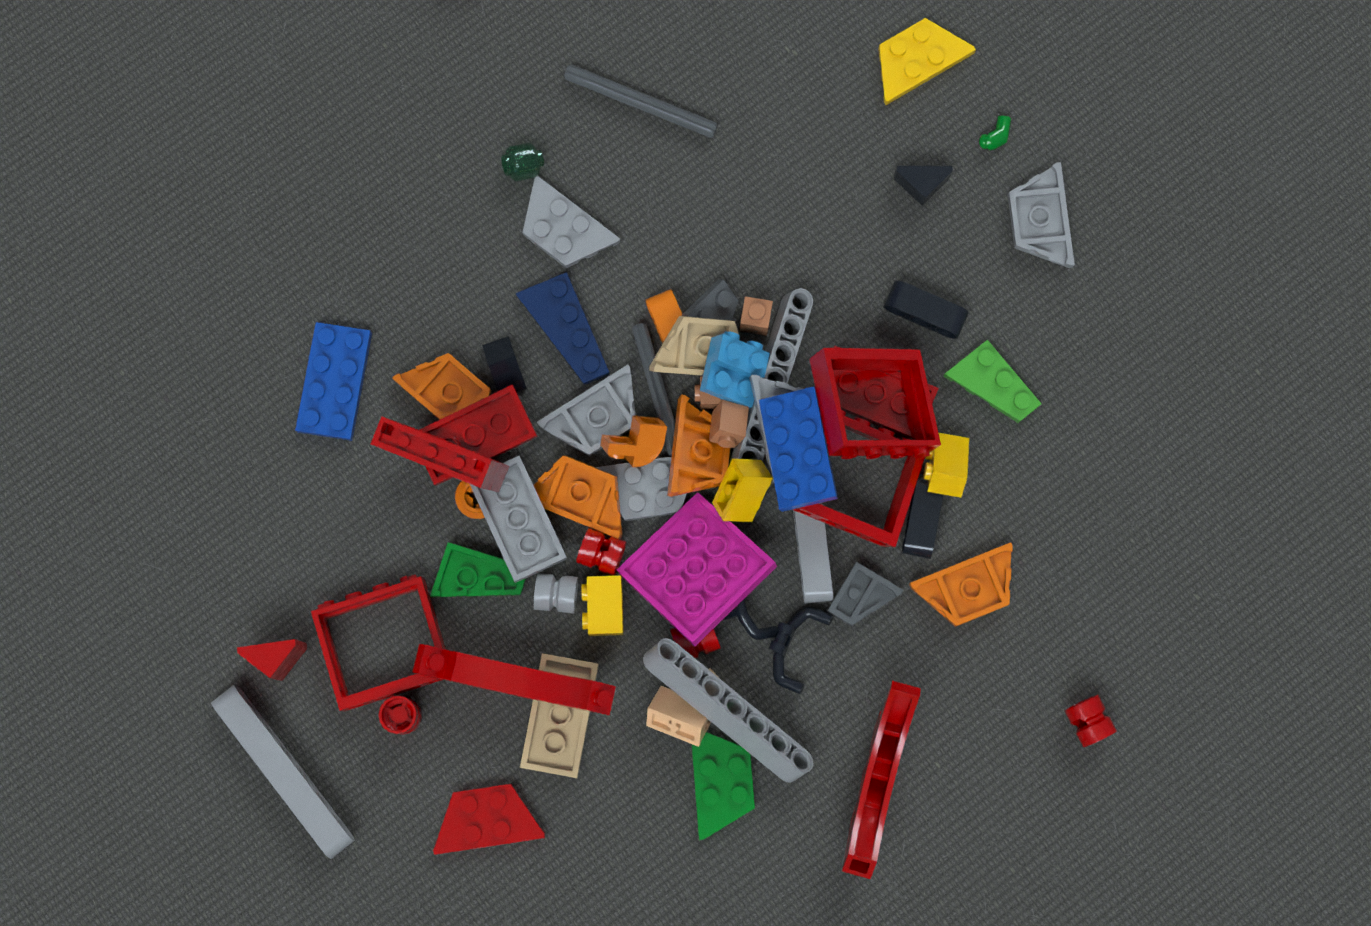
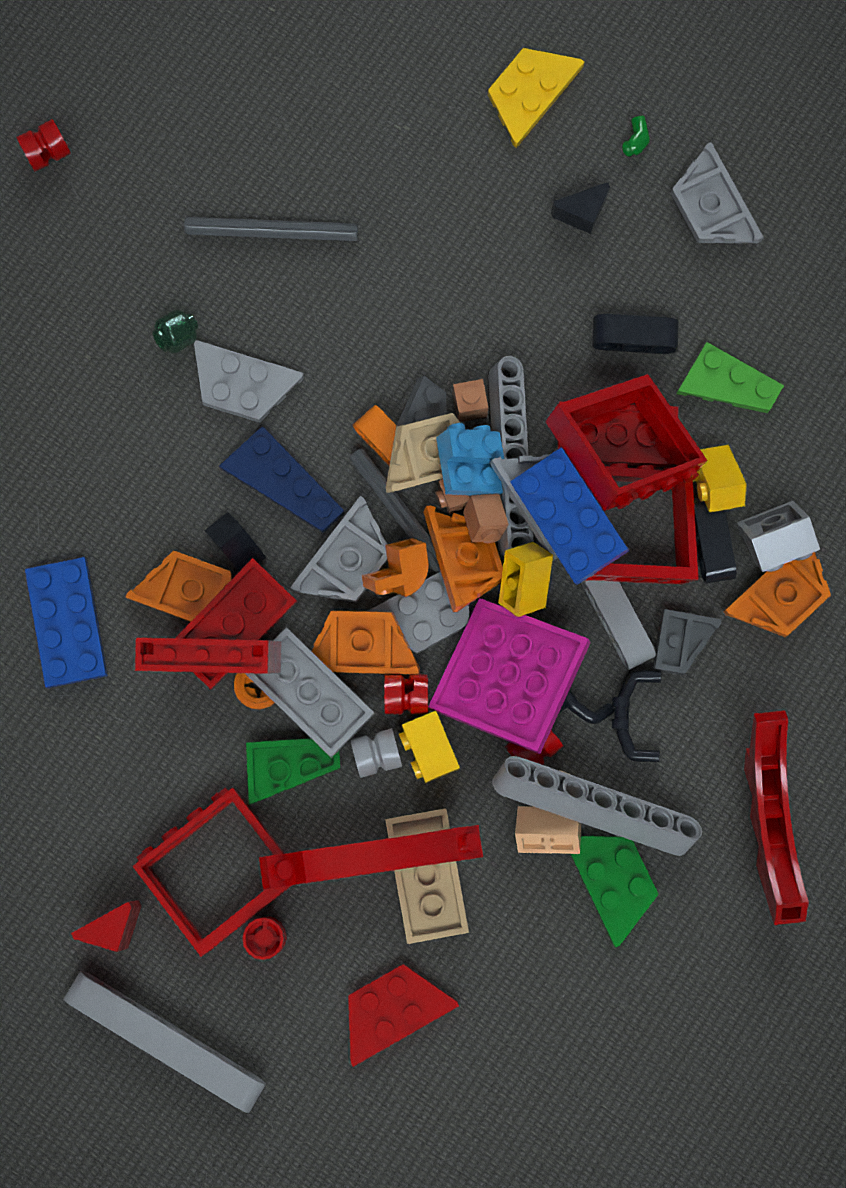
camera: 25 degrees left, 0 degrees up
none -> light grey slope [737,501,820,572]

